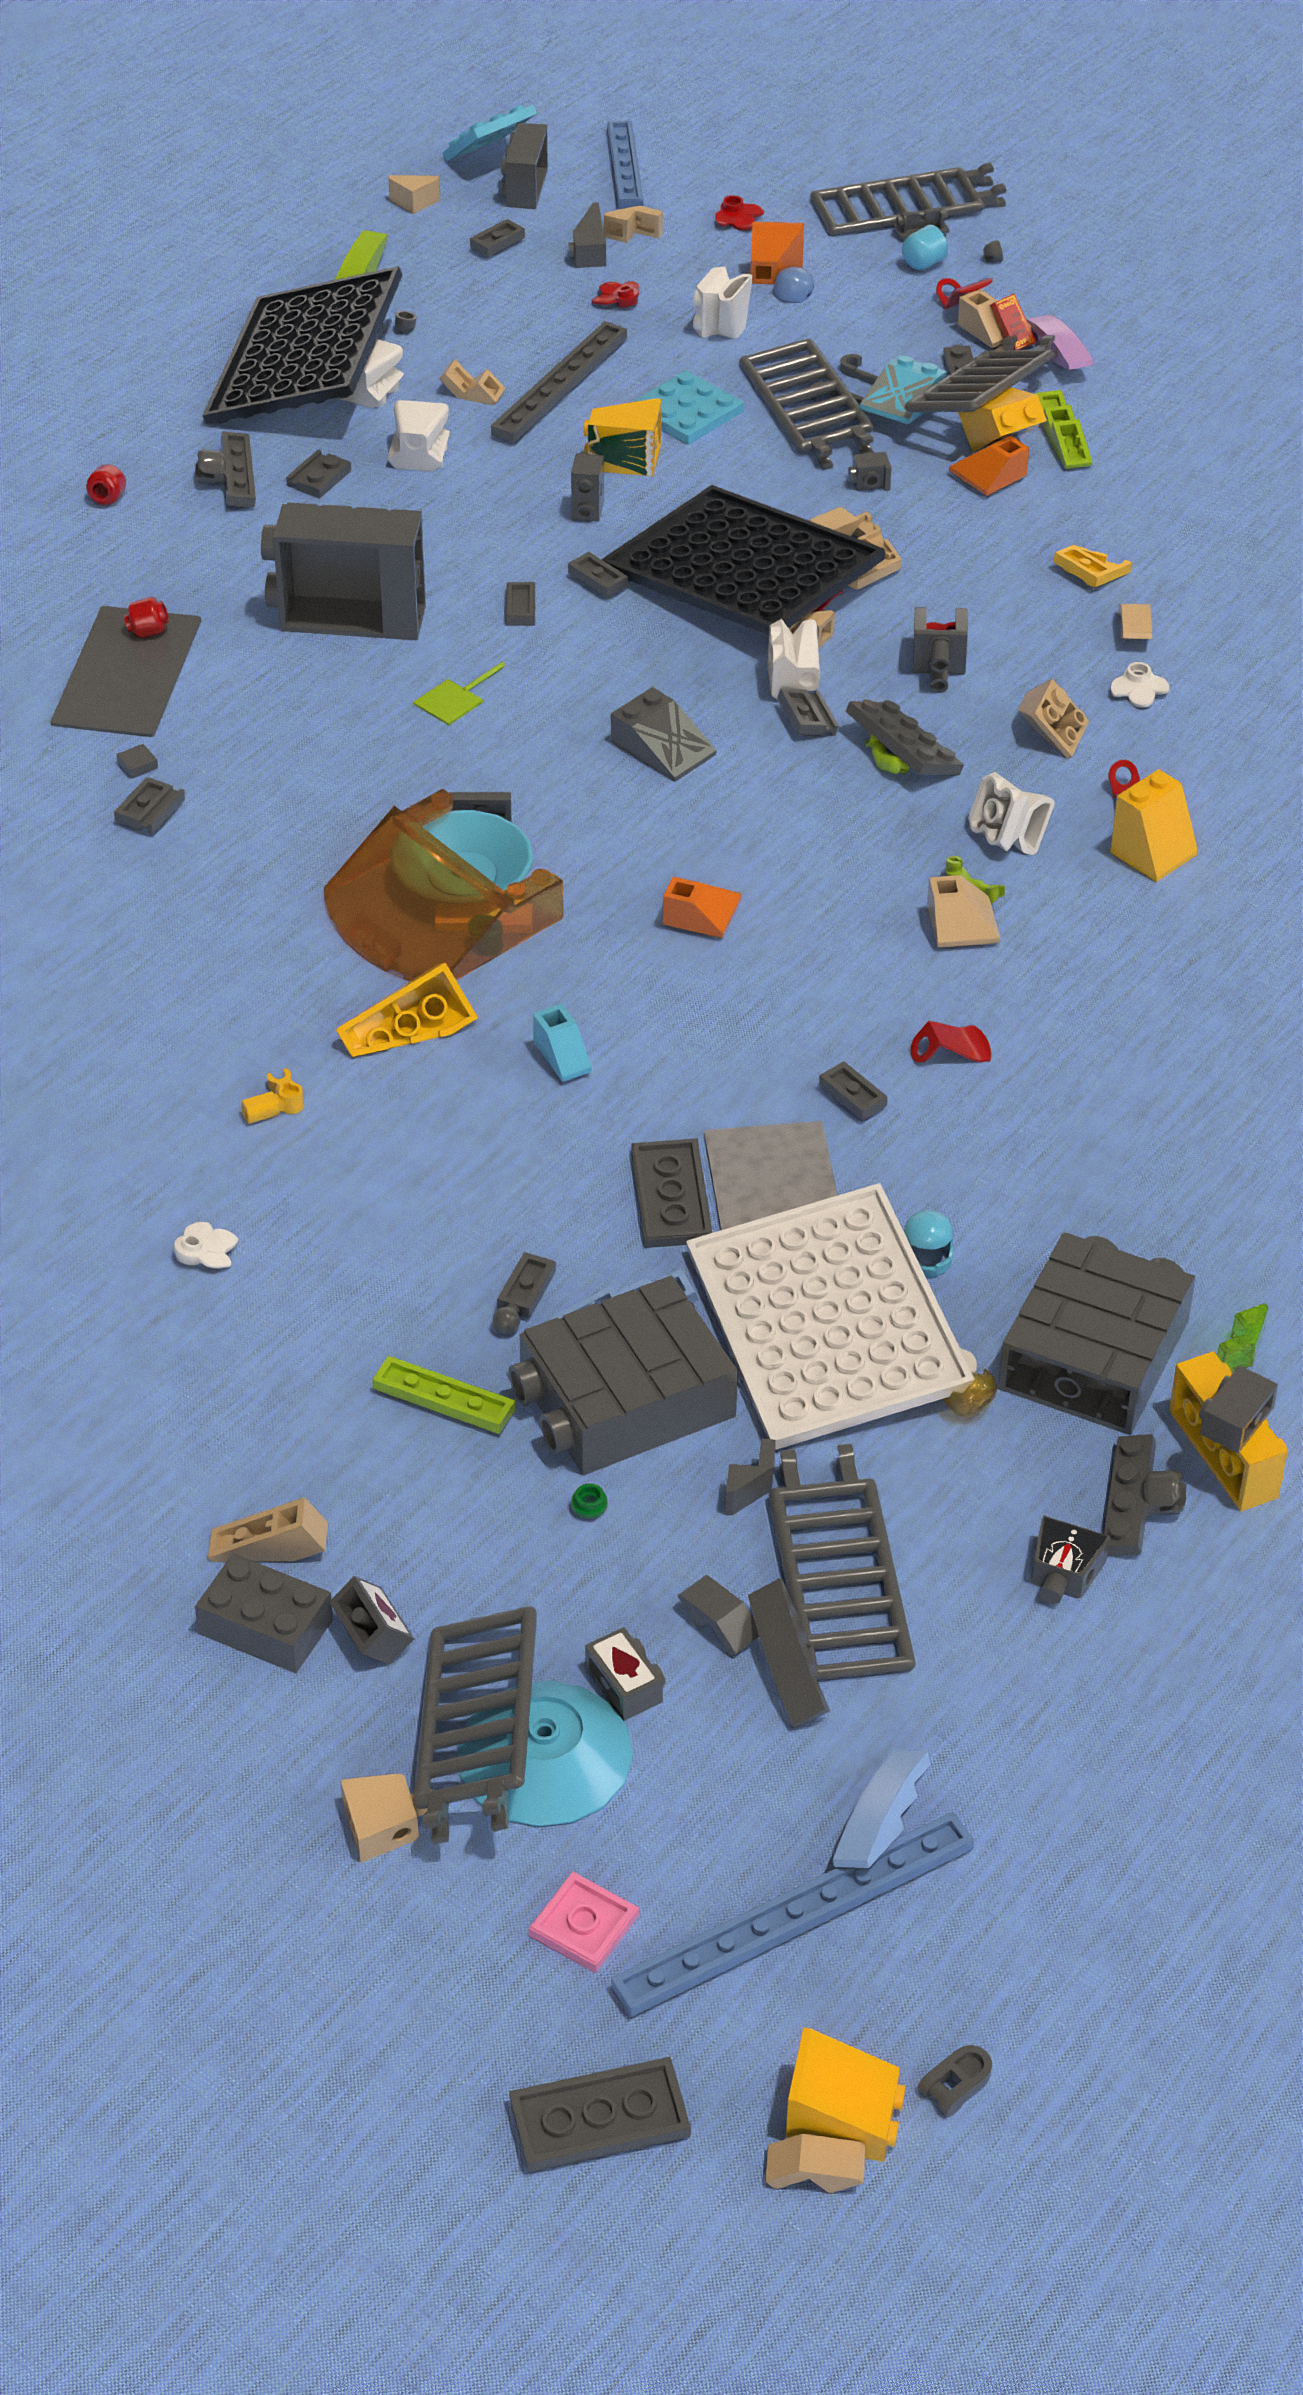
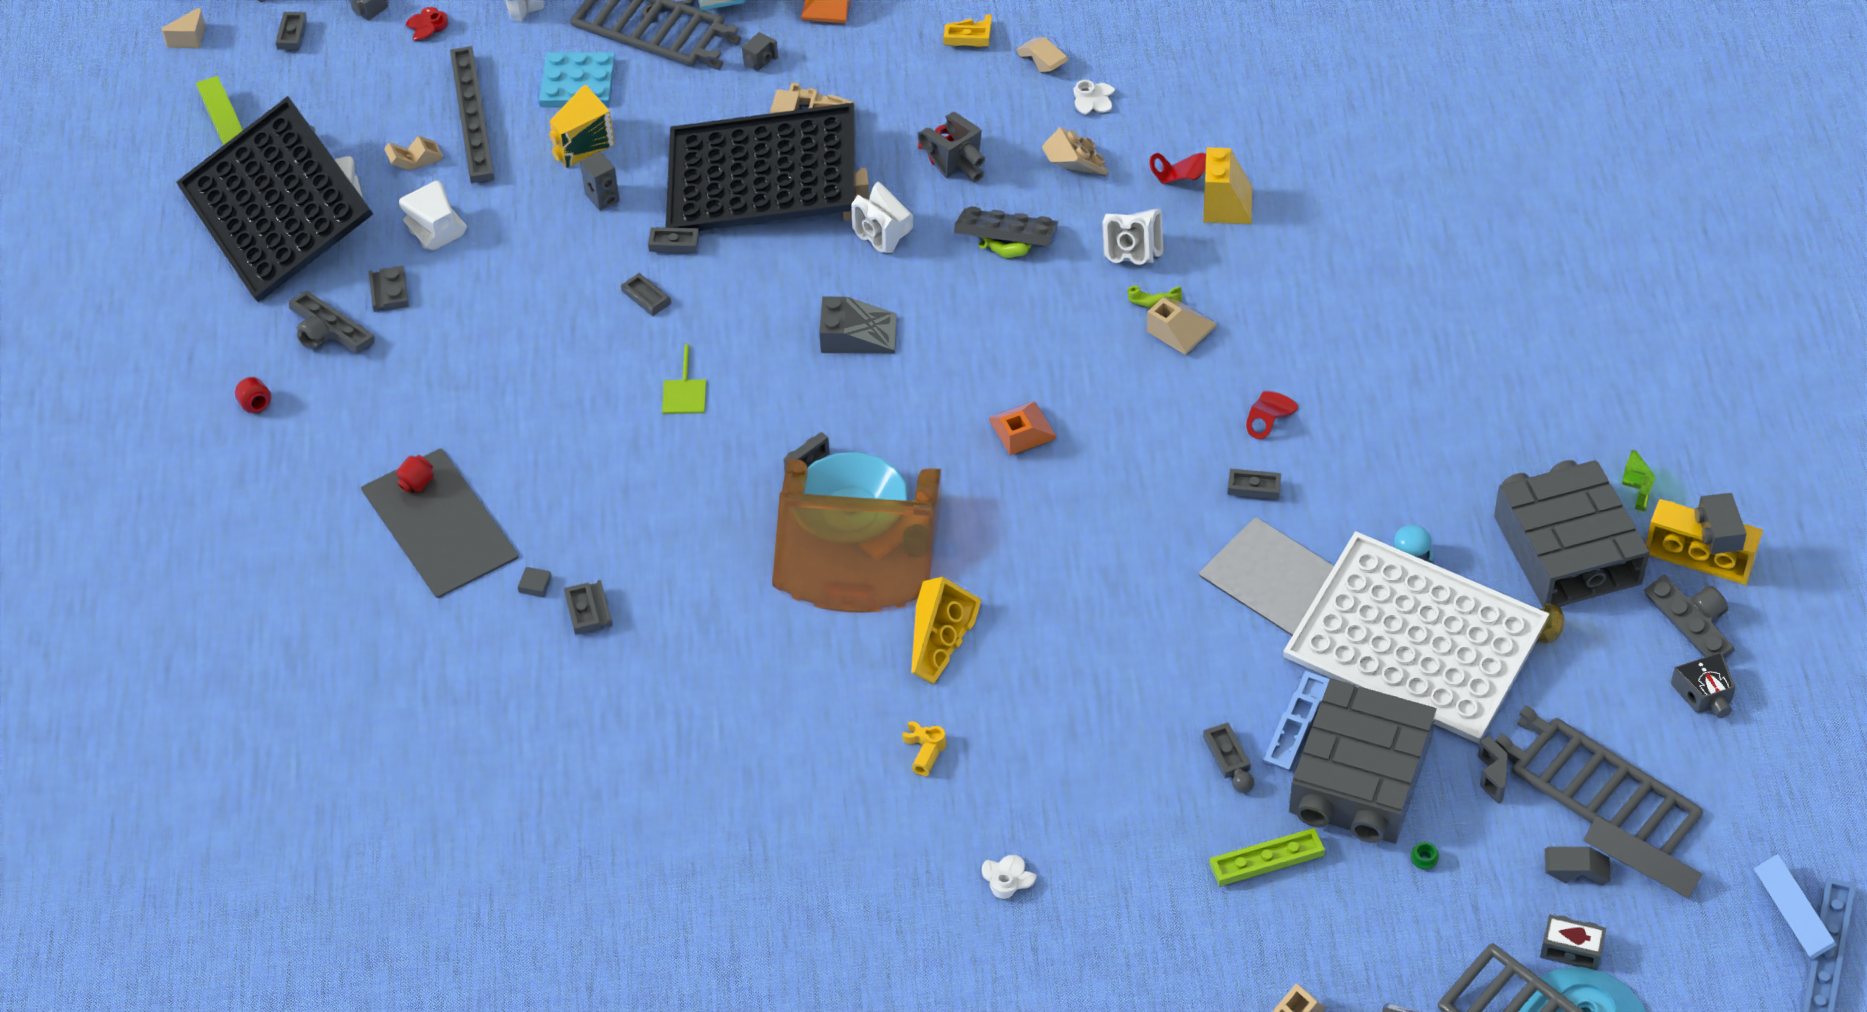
camera: 40 degrees left, 5 degrees up
dark grey brick [261,502,426,640] -> none
medium azure slope [533,1003,592,1082] -> none
dark grey tile [631,1138,713,1248] -> none
dark grey plate [777,689,839,736] -> none

